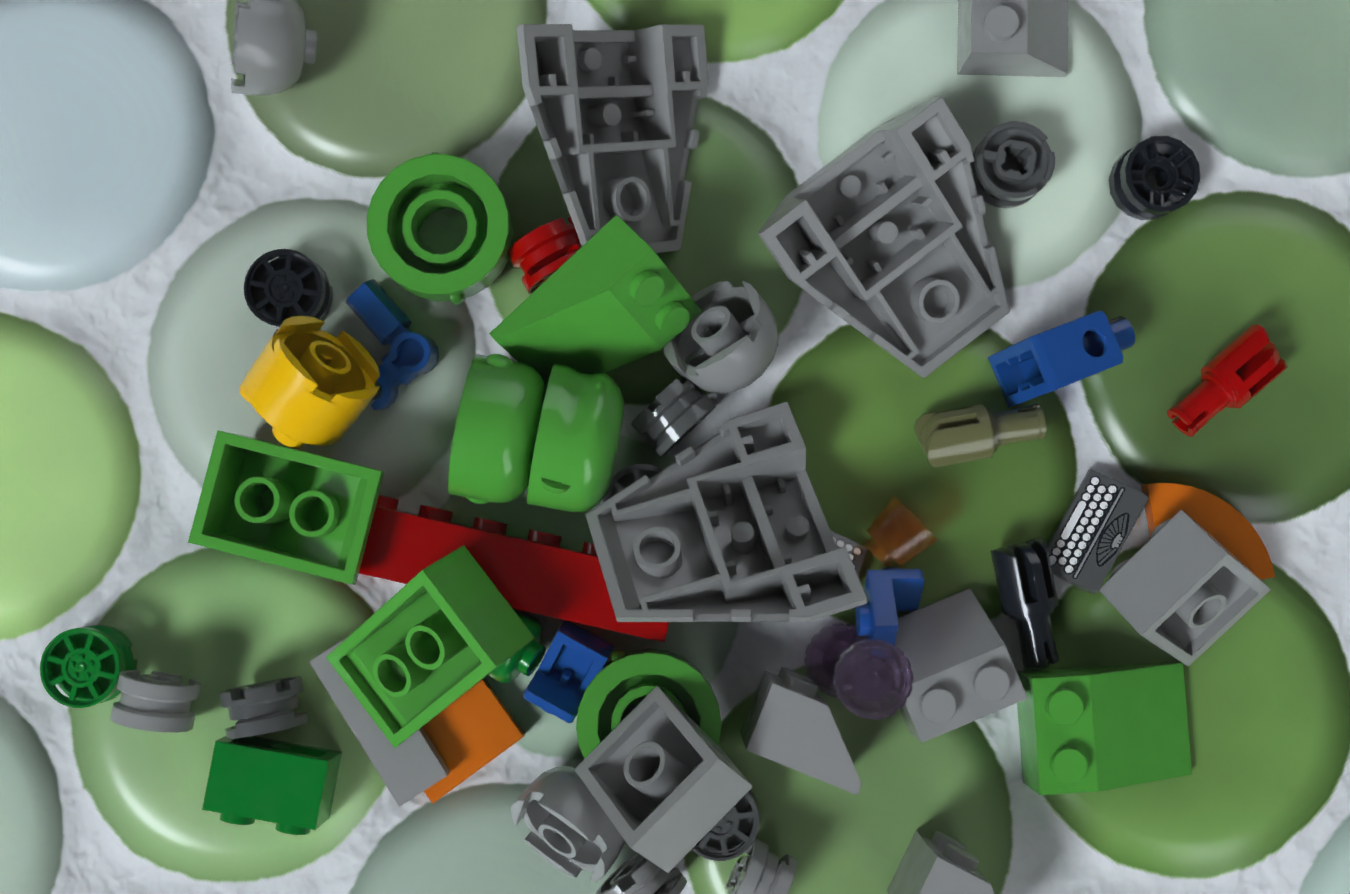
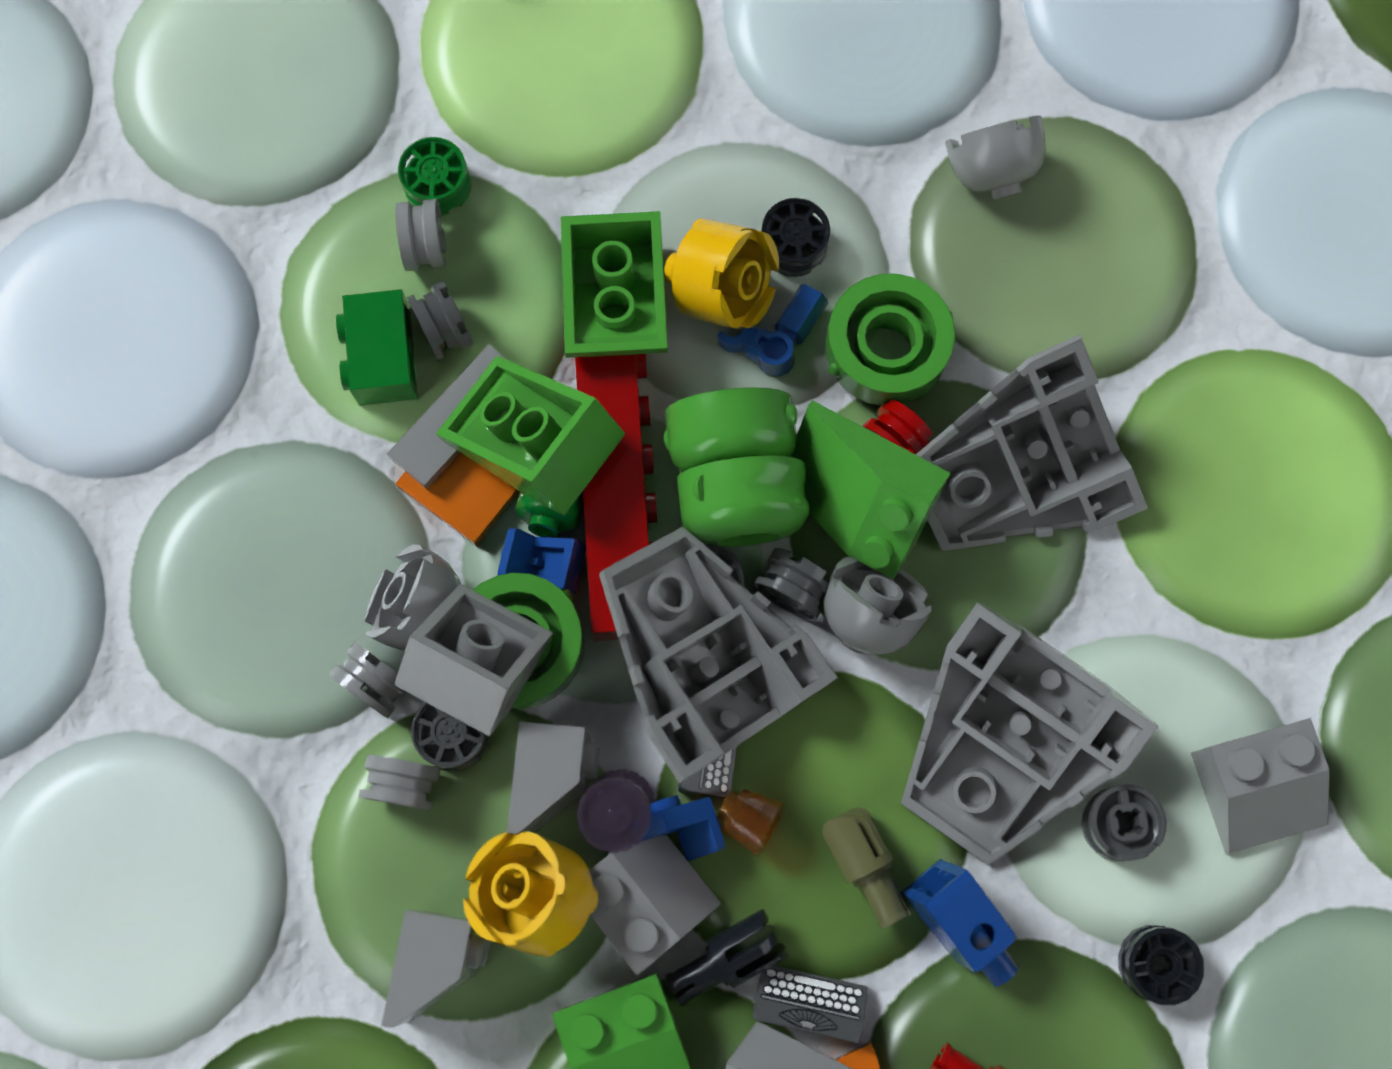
camera: 75 degrees right, 10 degrees down
none -> yellow brick [463,831,599,957]

